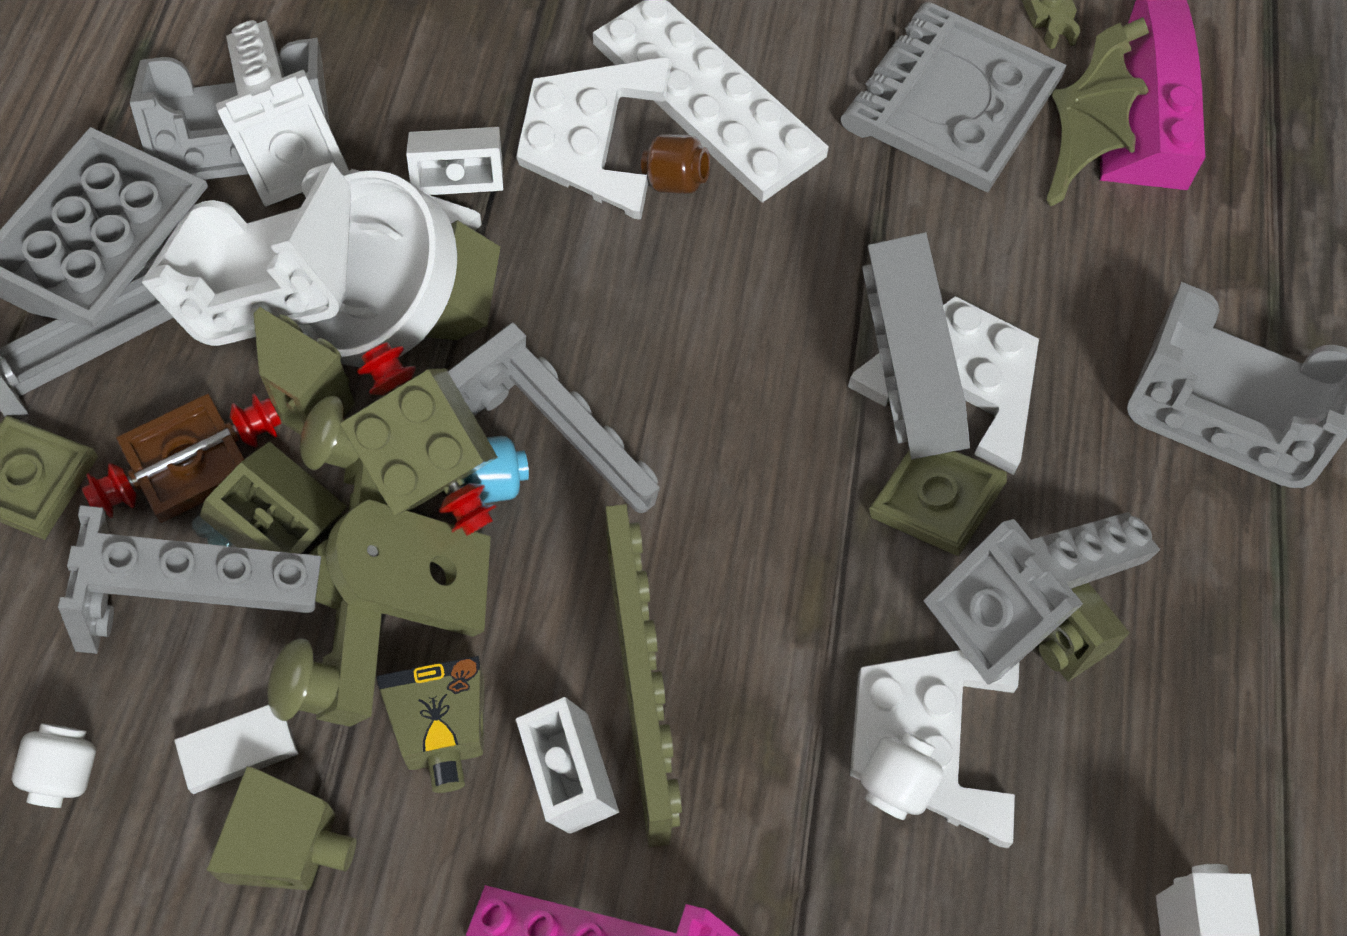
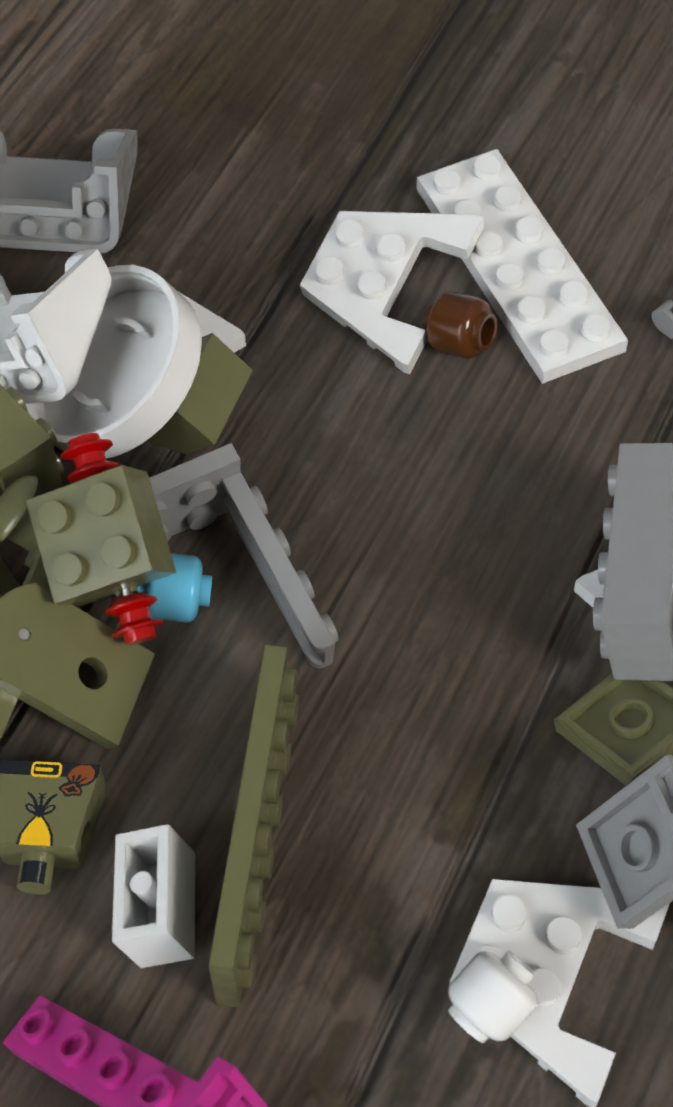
camera: 20 degrees right, 5 degrees down
white bracket [216,20,350,207] -> none
white brick [406,127,503,195] -> none

